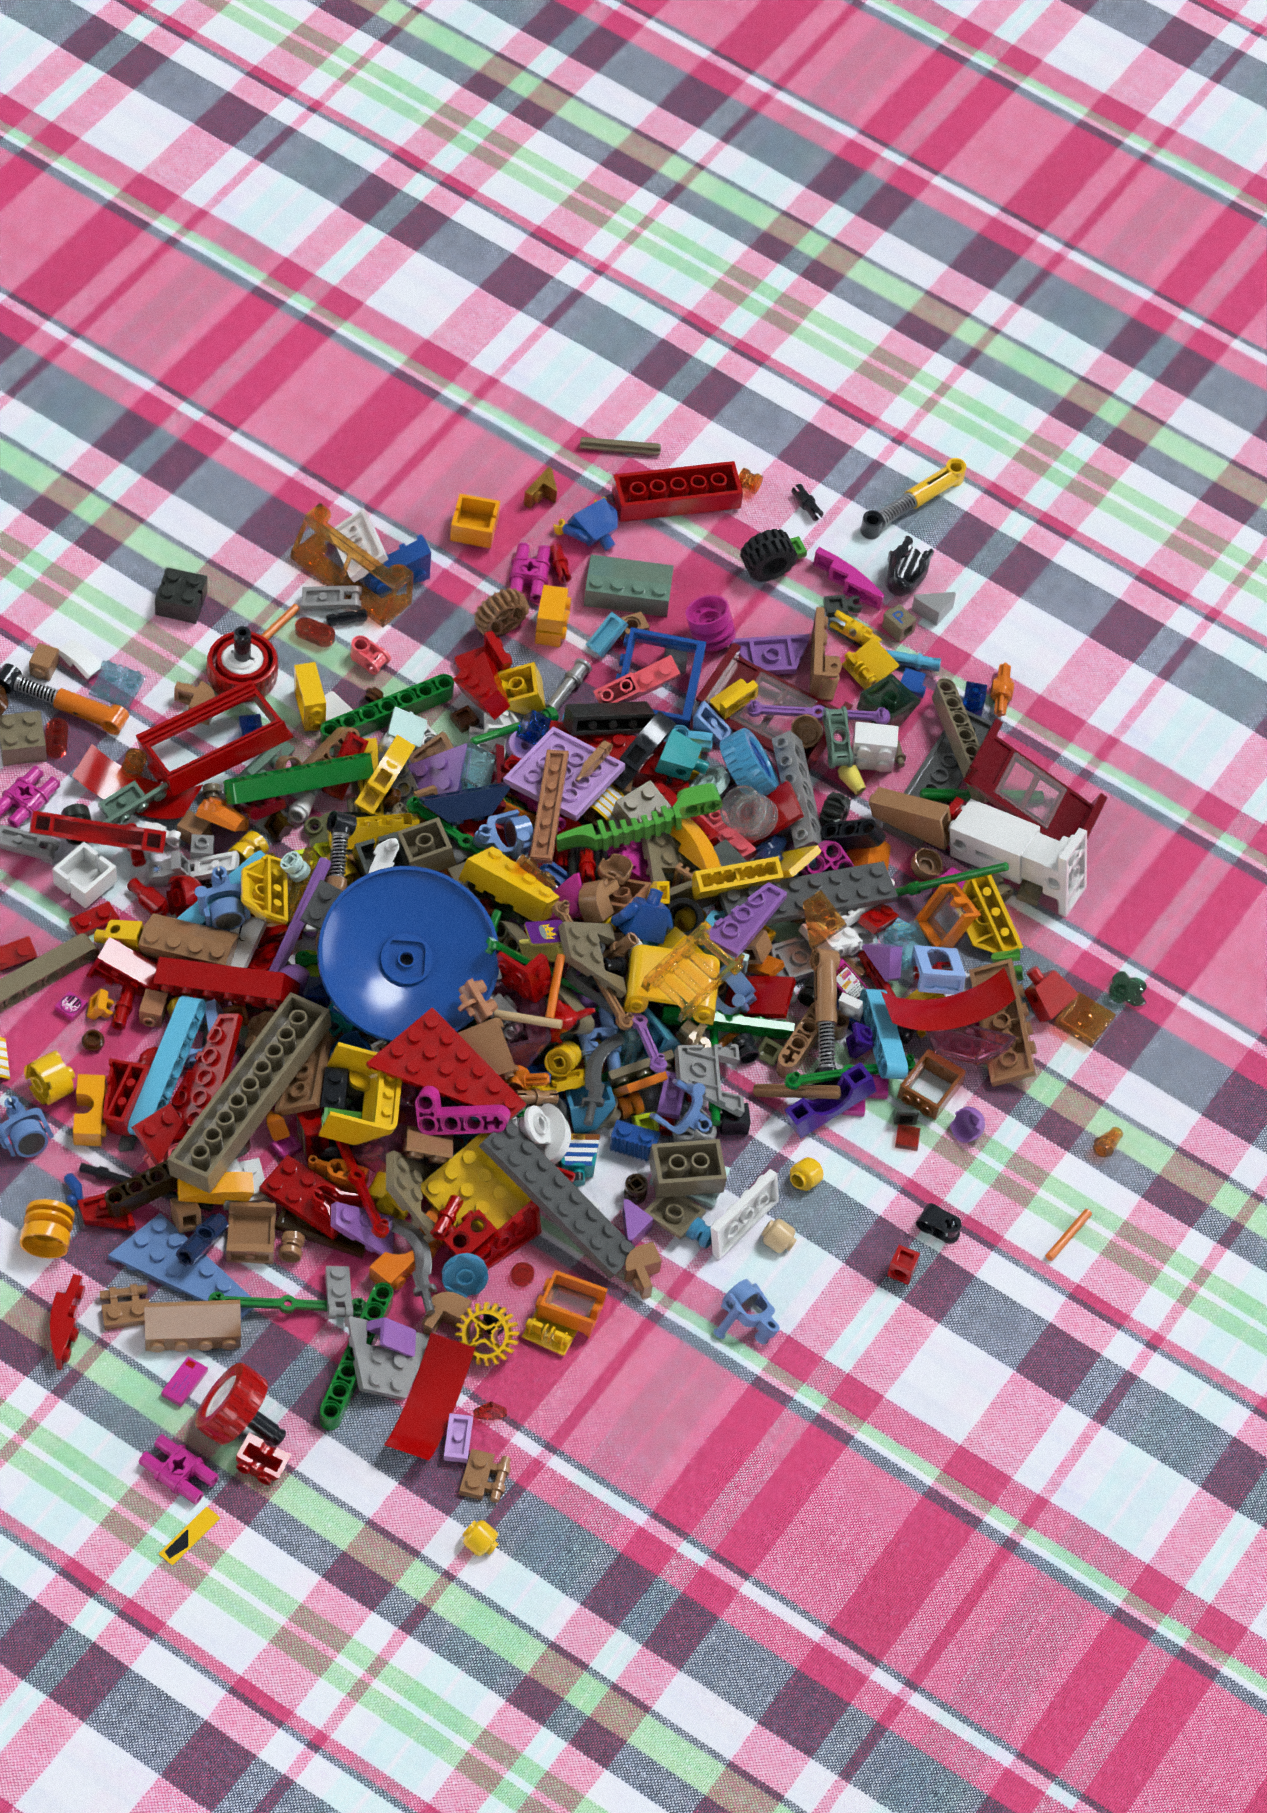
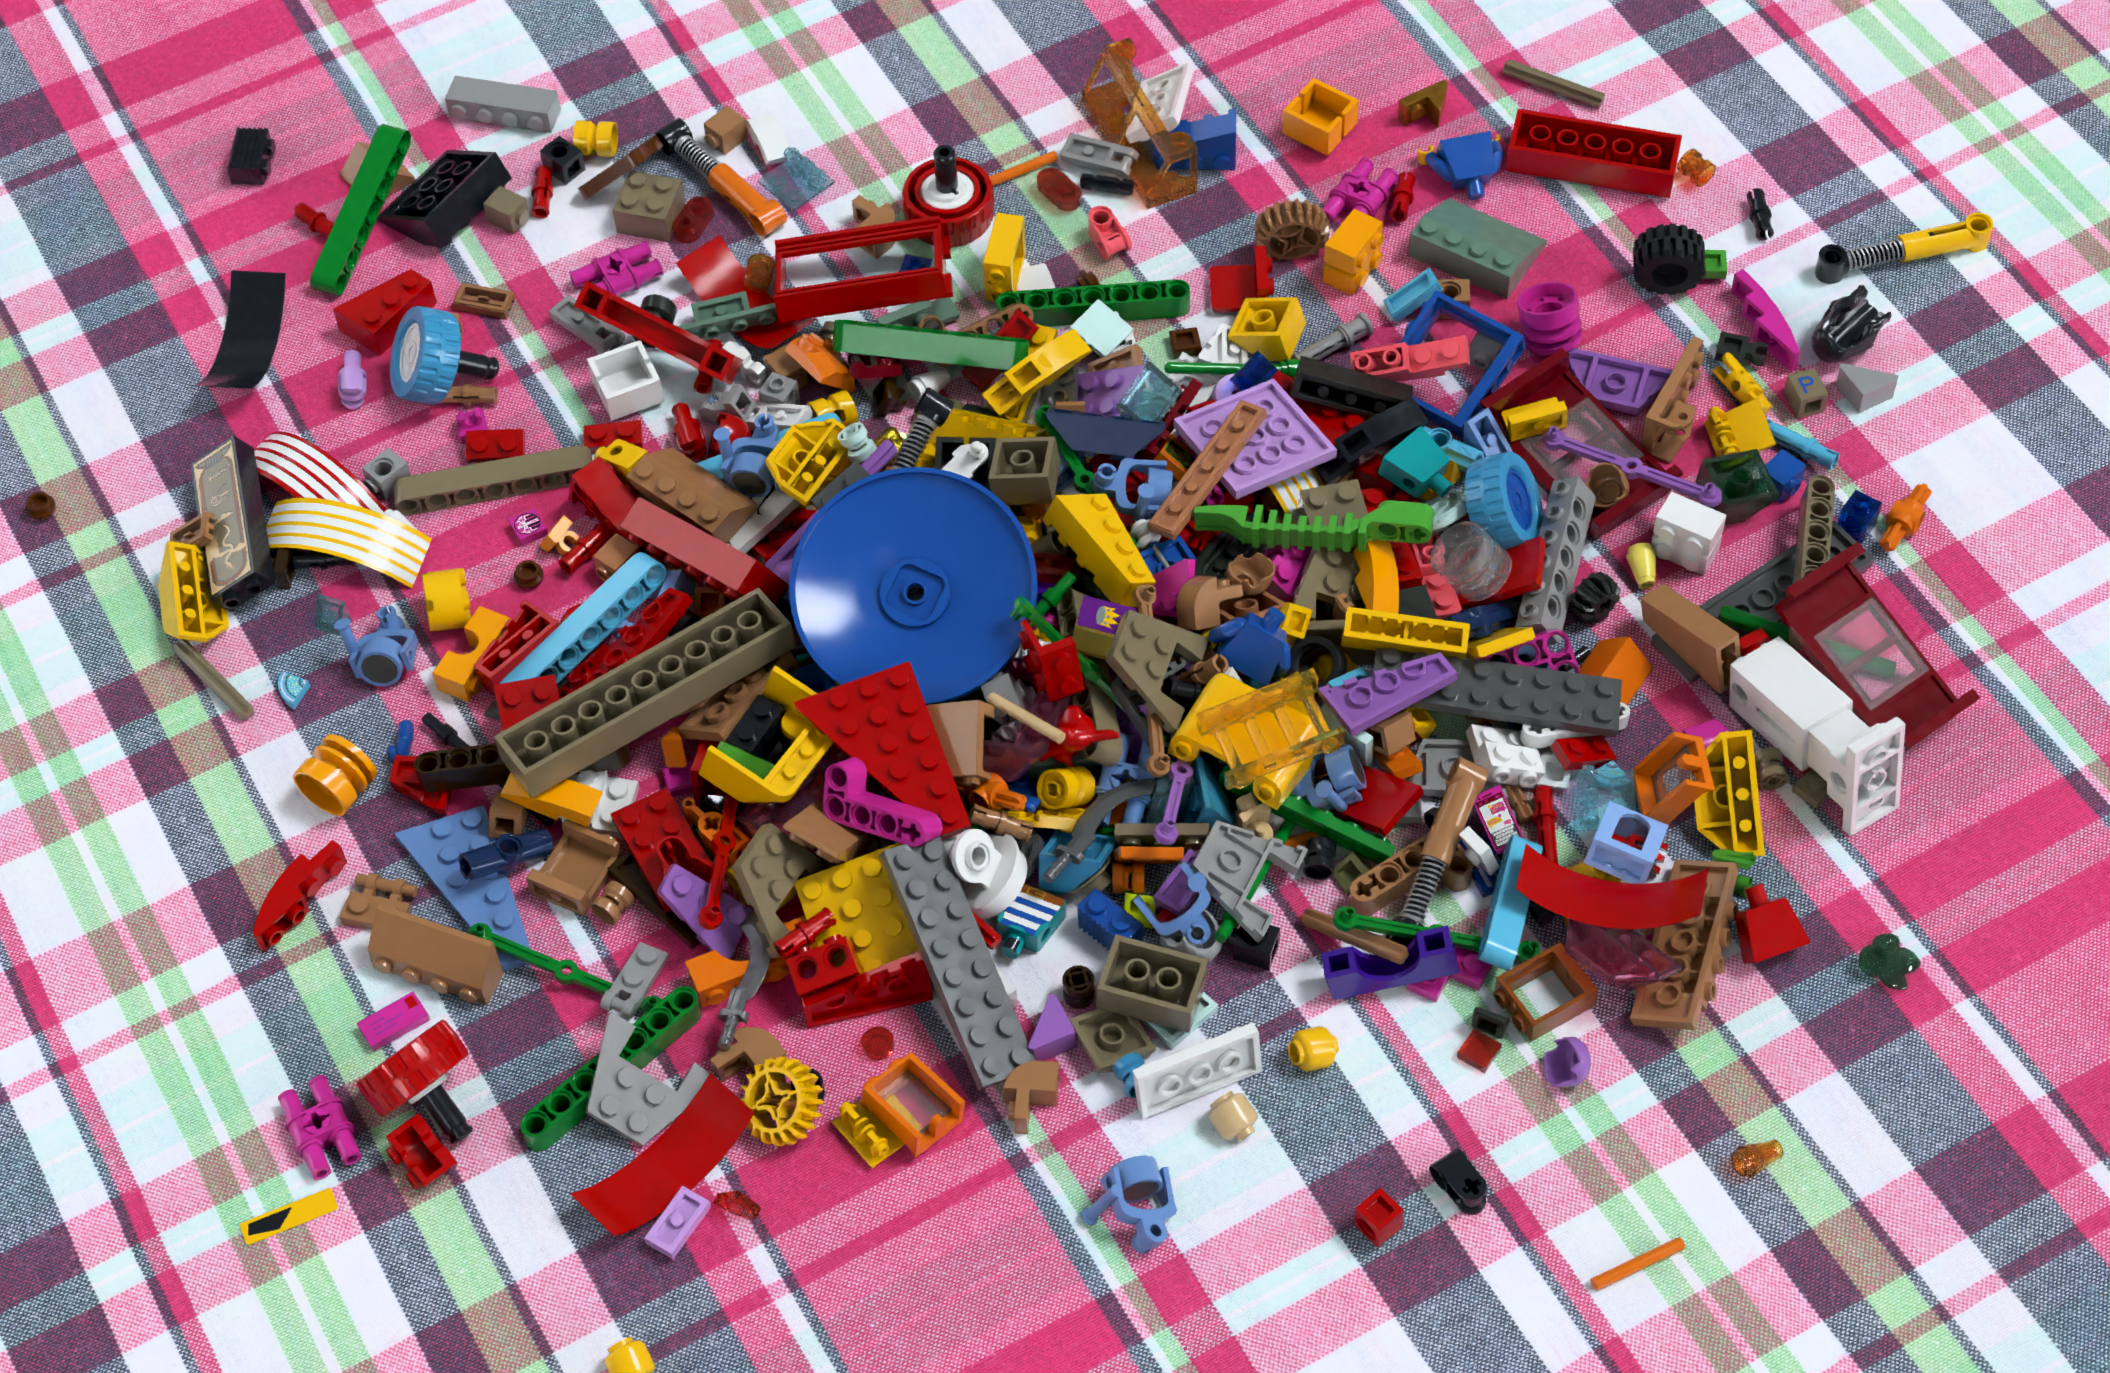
camera: 35 degrees right, 0 degrees up
pearl dark grey piece [155,567,208,624] -> none
medium lavender panel [366,1317,416,1357] -> none
reddish brown plate [382,787,401,808] -> none
dark azure tile [441,1253,488,1298] -> none
red wedge [453,651,510,721] -> none
nougat hips [458,978,498,1024] -> none
medium nougat plate [459,1449,511,1503] -> none
clear orange wing [517,854,557,890] -> none
orange bar [545,954,565,1019] -> none
medium nougat piece [575,741,613,782] -> none
red pin [578,848,596,884] -> none
clear orange wing [803,890,847,950] -> none
black beam [820,819,886,850] -> none
sand green piece [822,706,853,769] -> none
dark purple bracket [846,1022,874,1059] -> none
medium lavender slope [862,943,903,982] -> none
dark tan piece [894,741,906,768] -> none
green bar [895,862,1009,896] -> none
medium nougat hair [911,847,943,880] -> none
clear orange plate [1054,991,1116,1048] -> none

